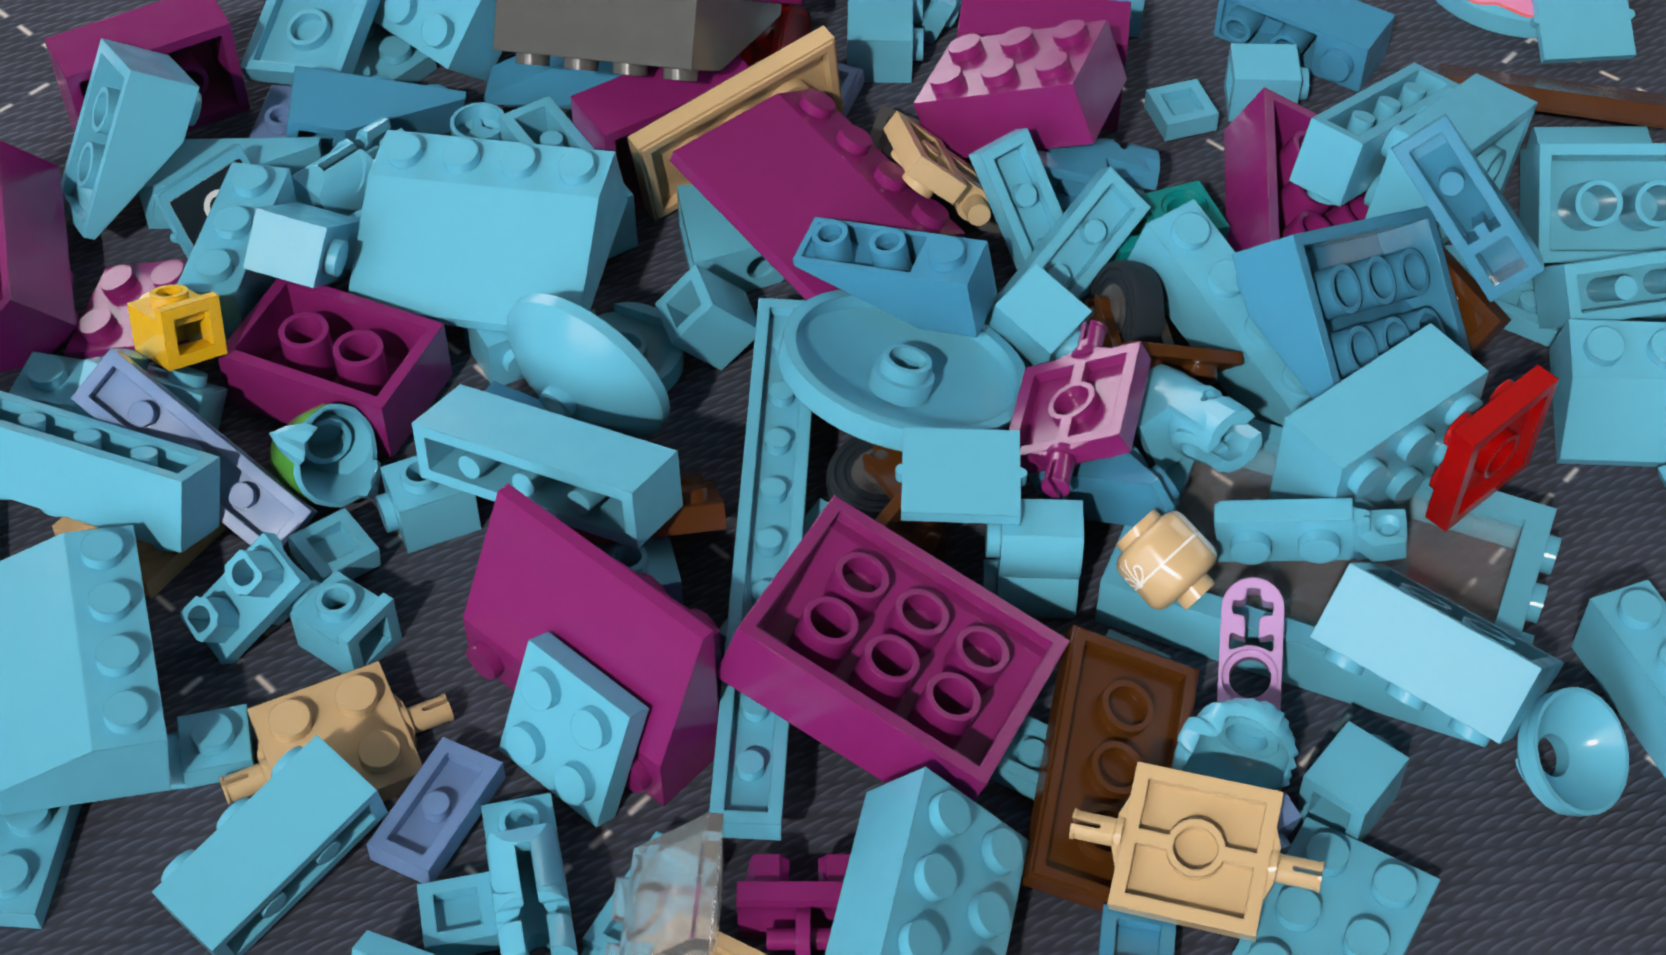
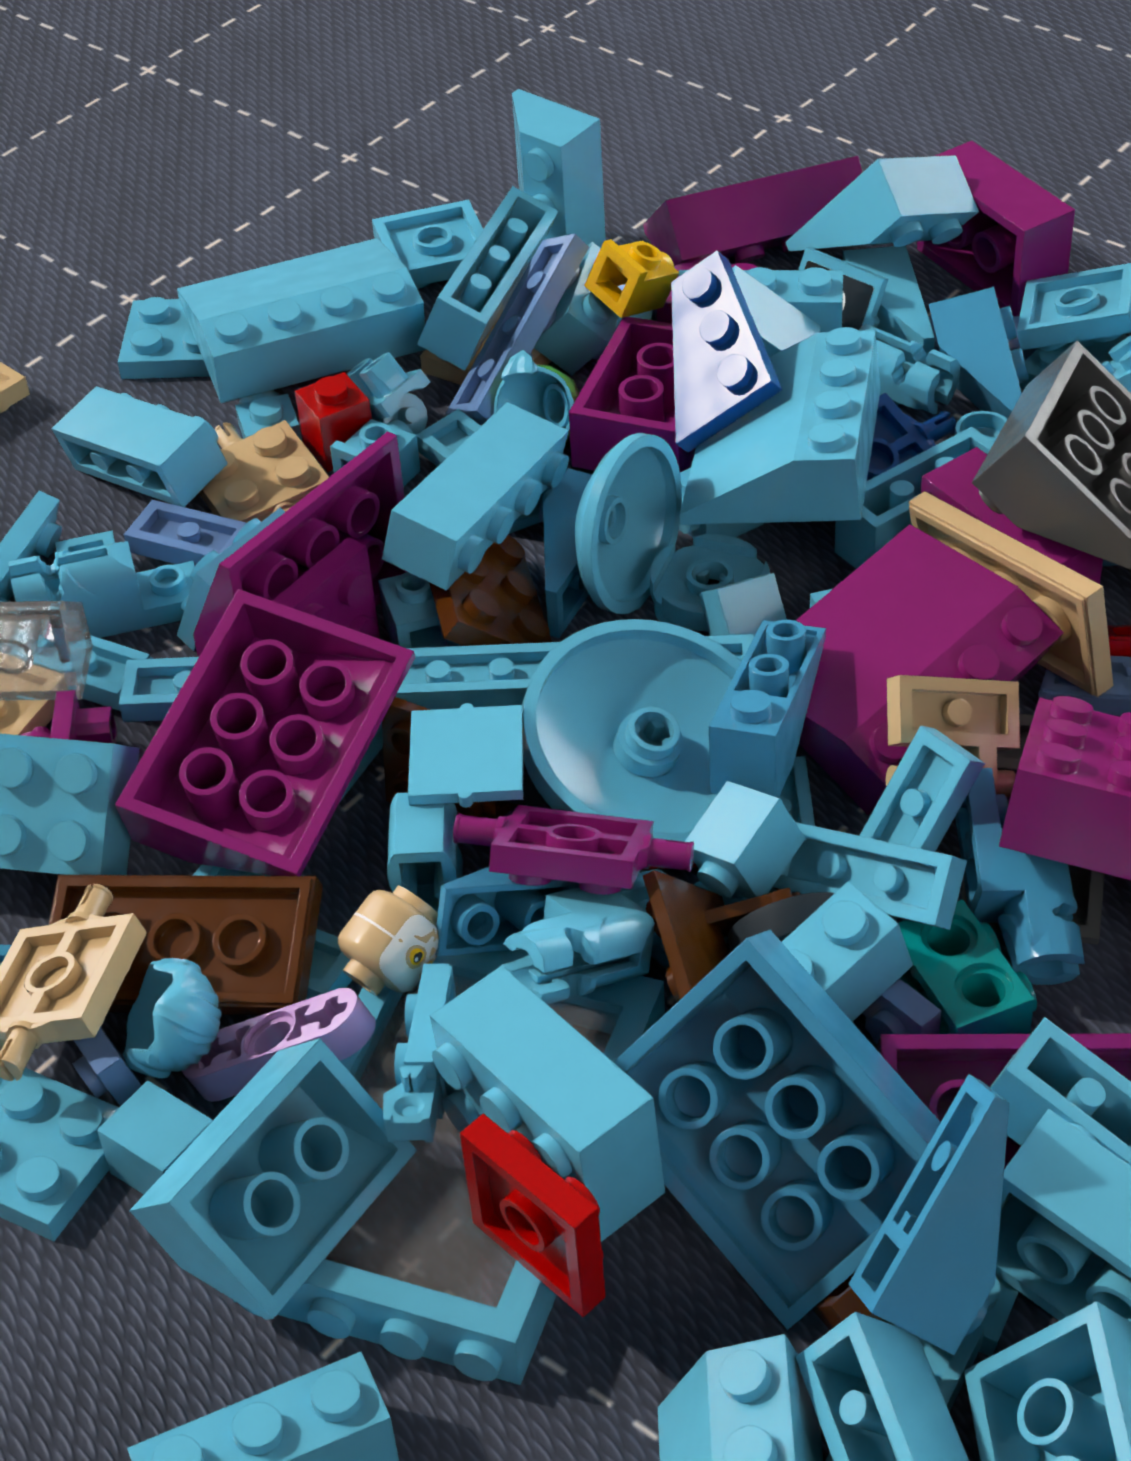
camera: 90 degrees right, 5 degrees down
medium azure piece [1515,687,1629,817] -> none
none -> red brick [295,372,372,472]
none -> wing [671,250,783,452]

